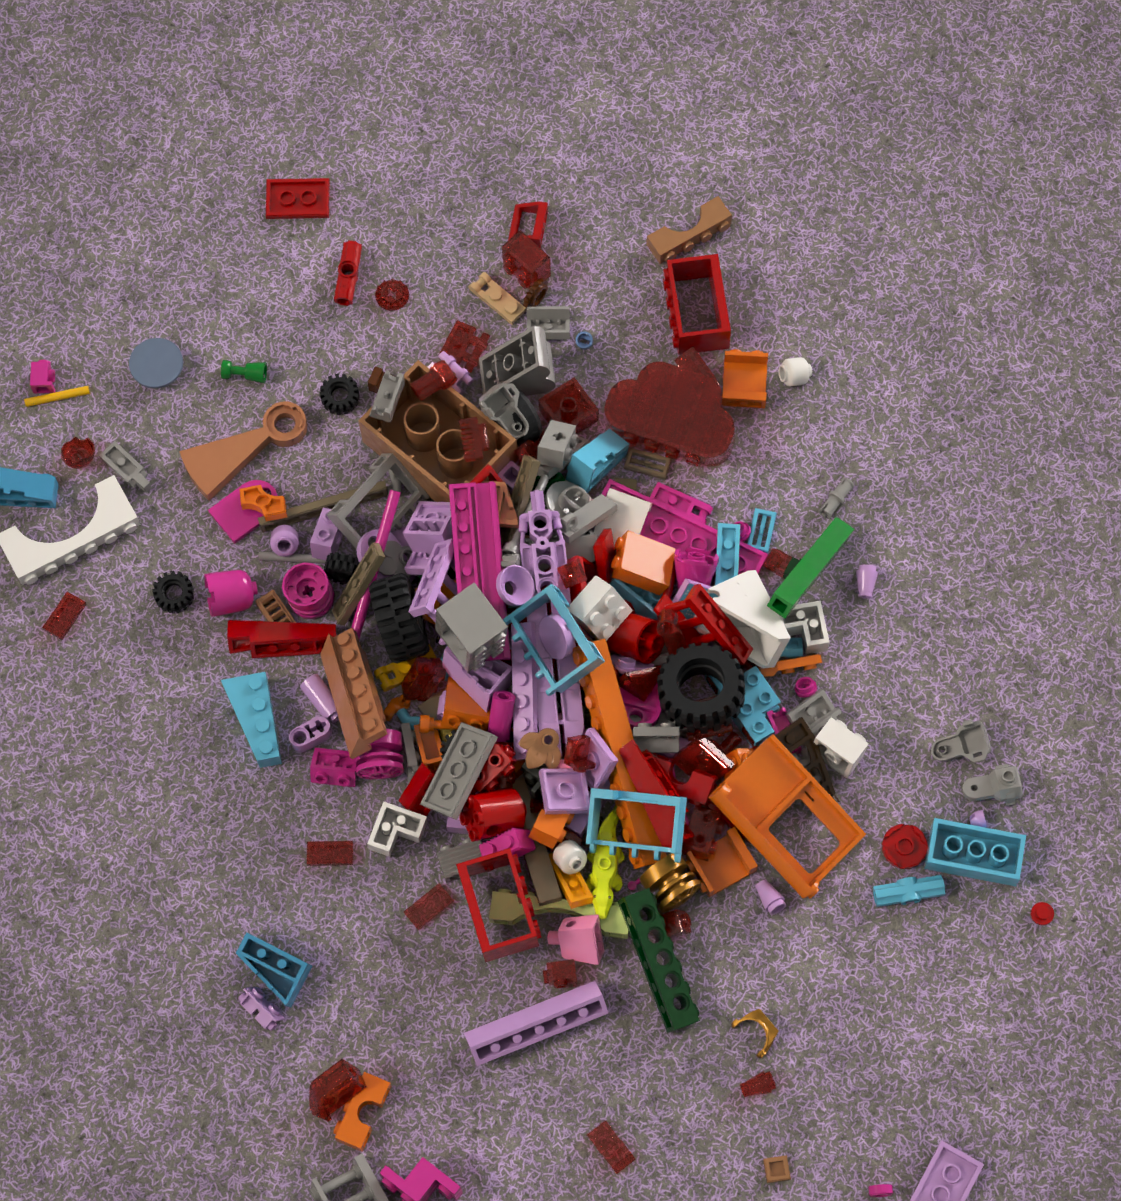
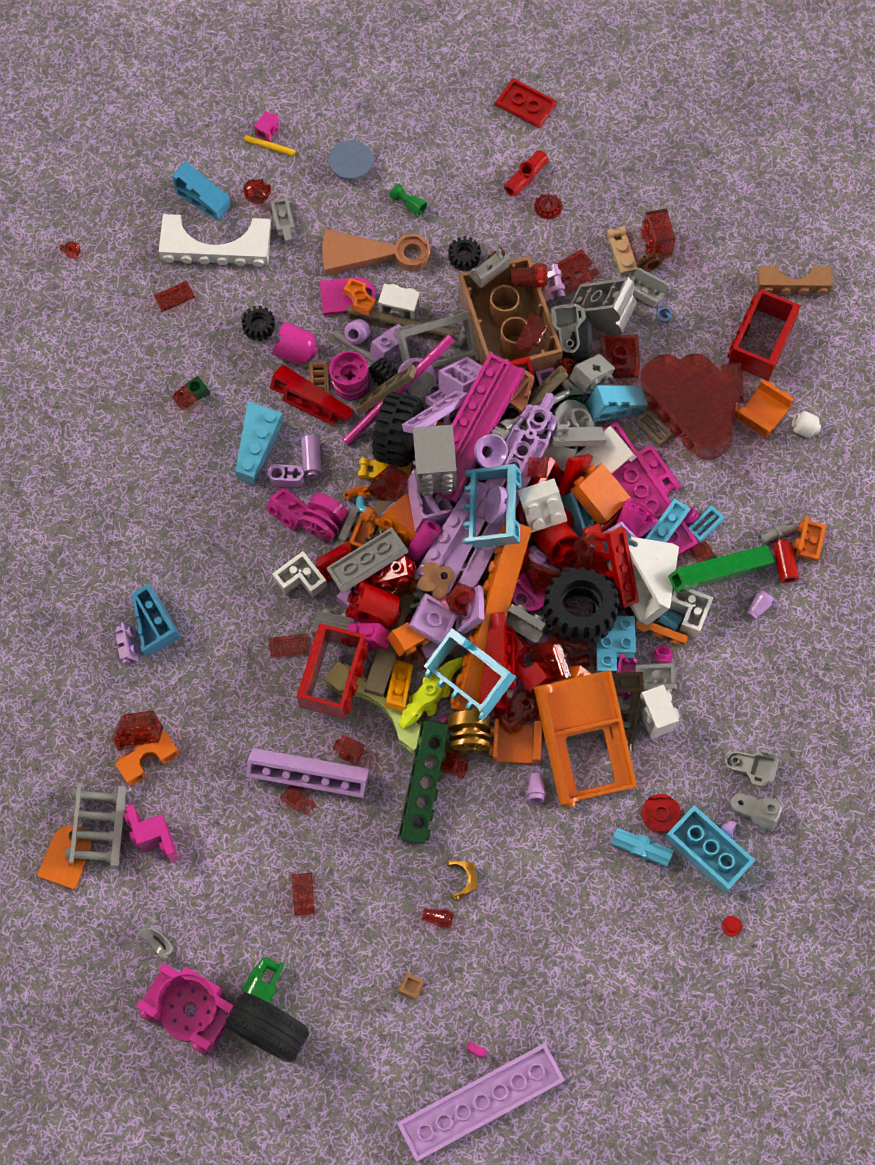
camera: 30 degrees right, 0 degrees up
clear red plate [307,841,354,866] -> none
nougat slope [320,627,387,759] -> none
red tile [507,201,548,249] -> none
bright pink torso [547,915,605,965] -> none
white head [553,840,587,875] -> none
none -> leg [172,375,211,410]
none -> clear red plate [280,785,317,816]
none -> white brick [378,284,420,321]
none -> red brick [773,539,799,583]
none -> orange bracket [793,516,826,562]

